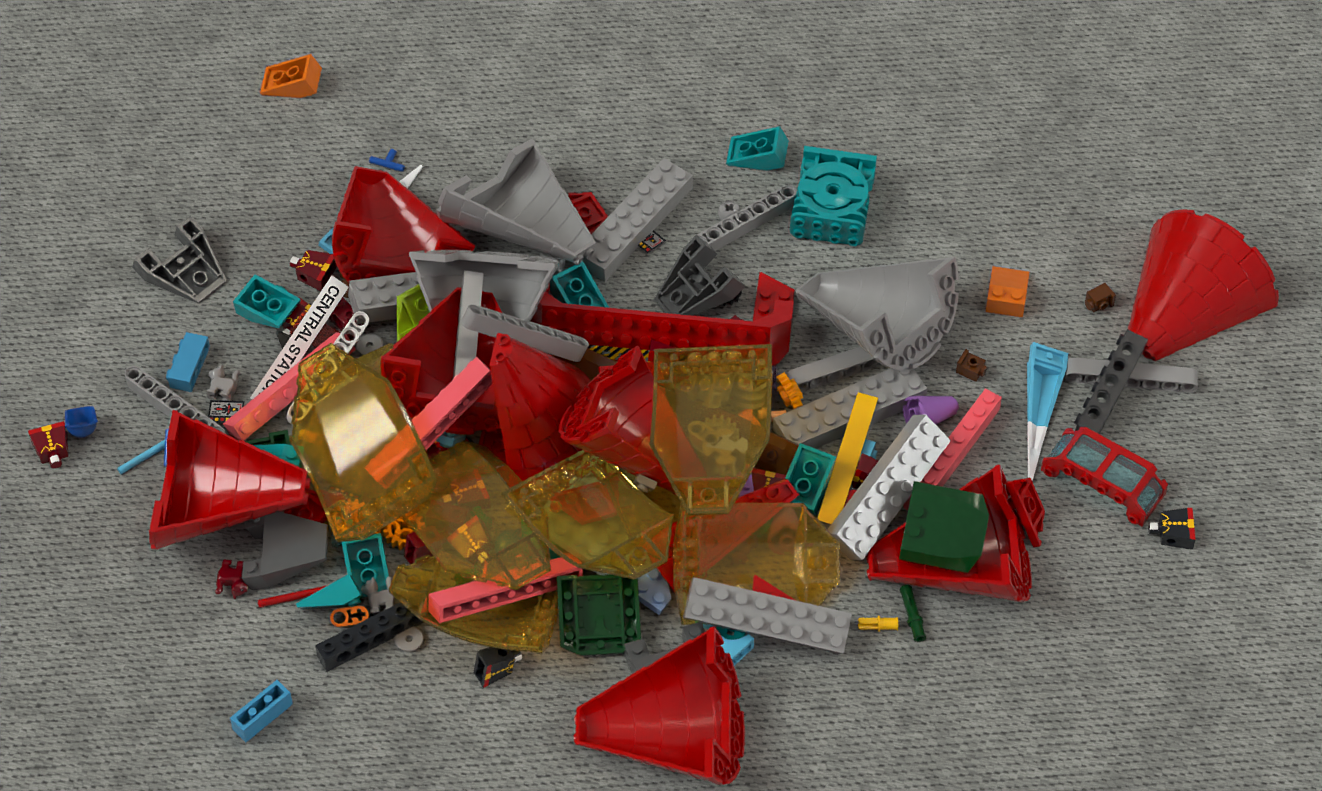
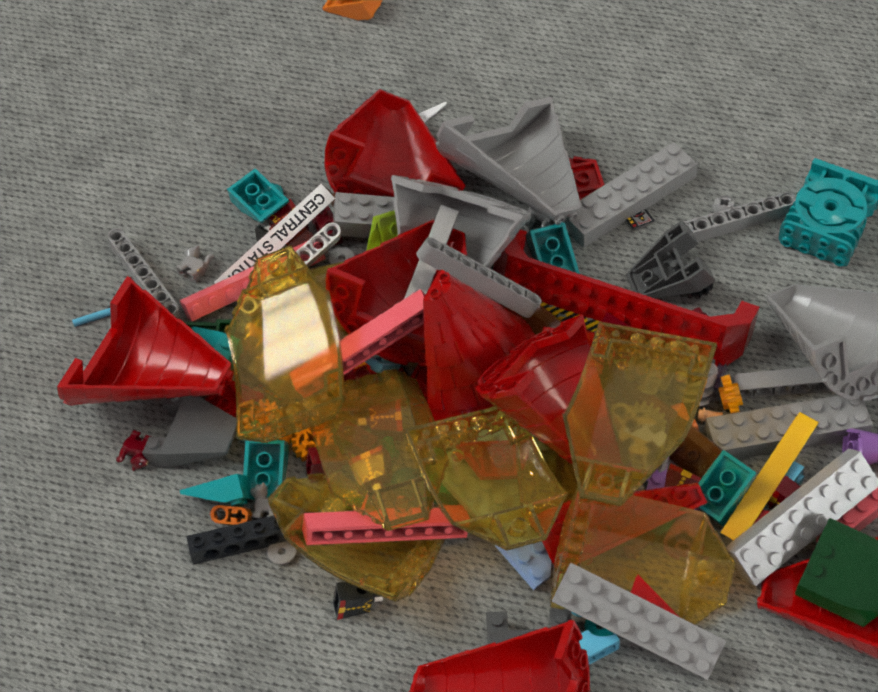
camera: 20 degrees right, 0 degrees up
dark red torso [28,421,69,468] -> none
blue helmet [65,406,98,438] -> none
dark grey wedge [132,216,227,303] -> none
dark azure brick [166,332,210,392] -> none
piece [208,400,245,423] -> none
dark azure brick [230,680,293,742] -> none
red piece [257,585,328,608] -> none
dark red torso [290,250,337,291] -> none
blue piece [369,149,405,172] -> none
dark green wedge [557,571,641,656] -> none
dark tan plate [633,474,657,493] -> none
teal slope [726,126,789,171] -> none
red wing [753,272,795,321] -> none
yellow axle [858,616,898,632] -> none
dark green pin [900,585,926,642] -> none

